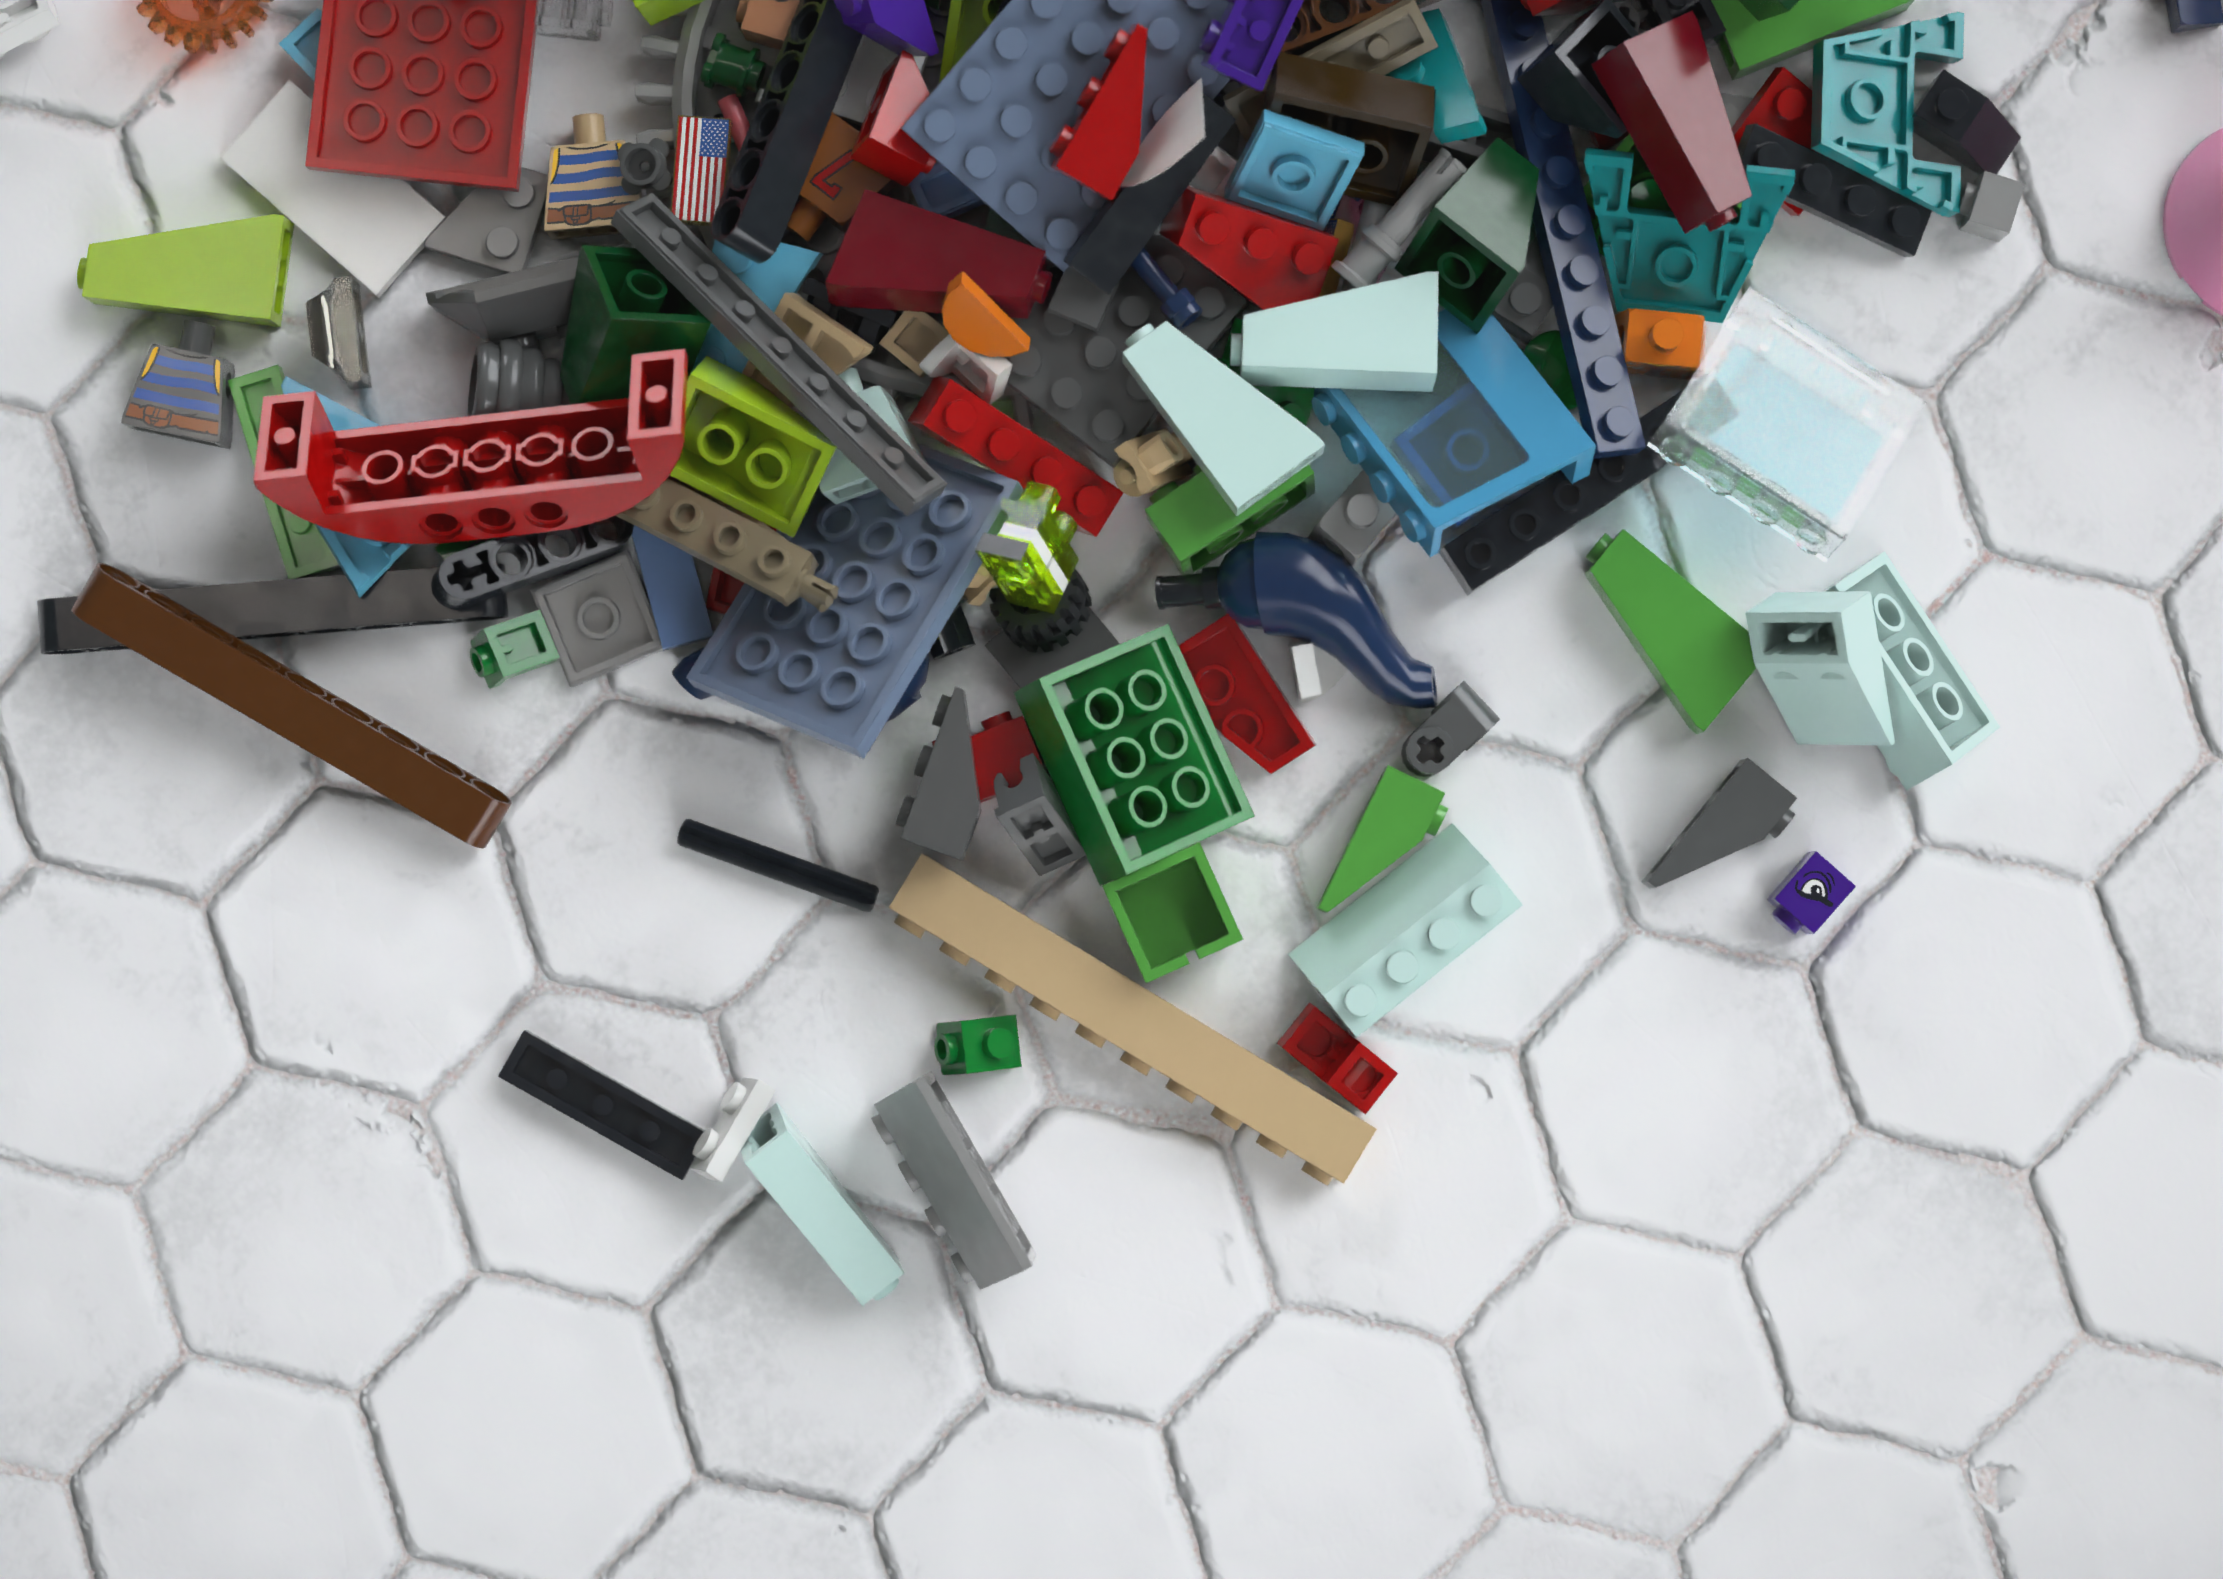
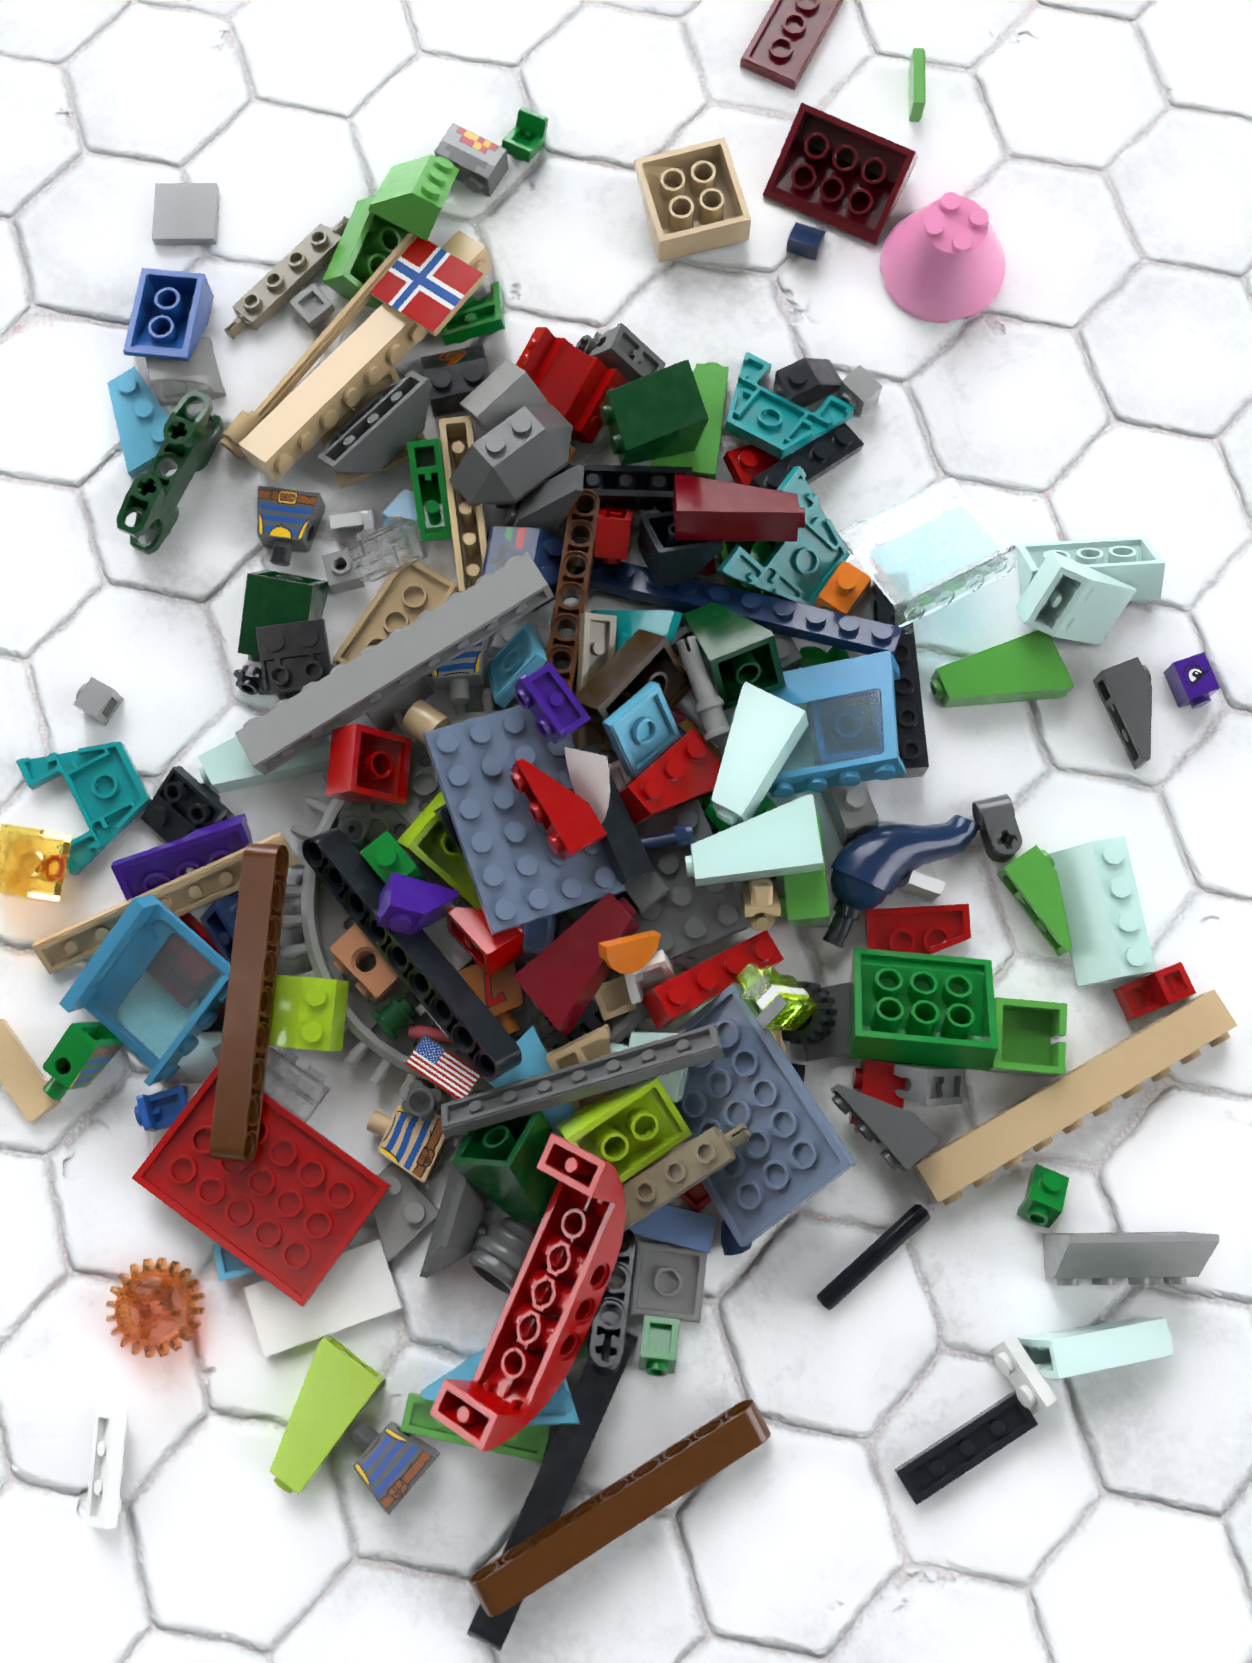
camera: 65 degrees left, 10 degrees down
clear smoke slope [306,276,372,390] -> none

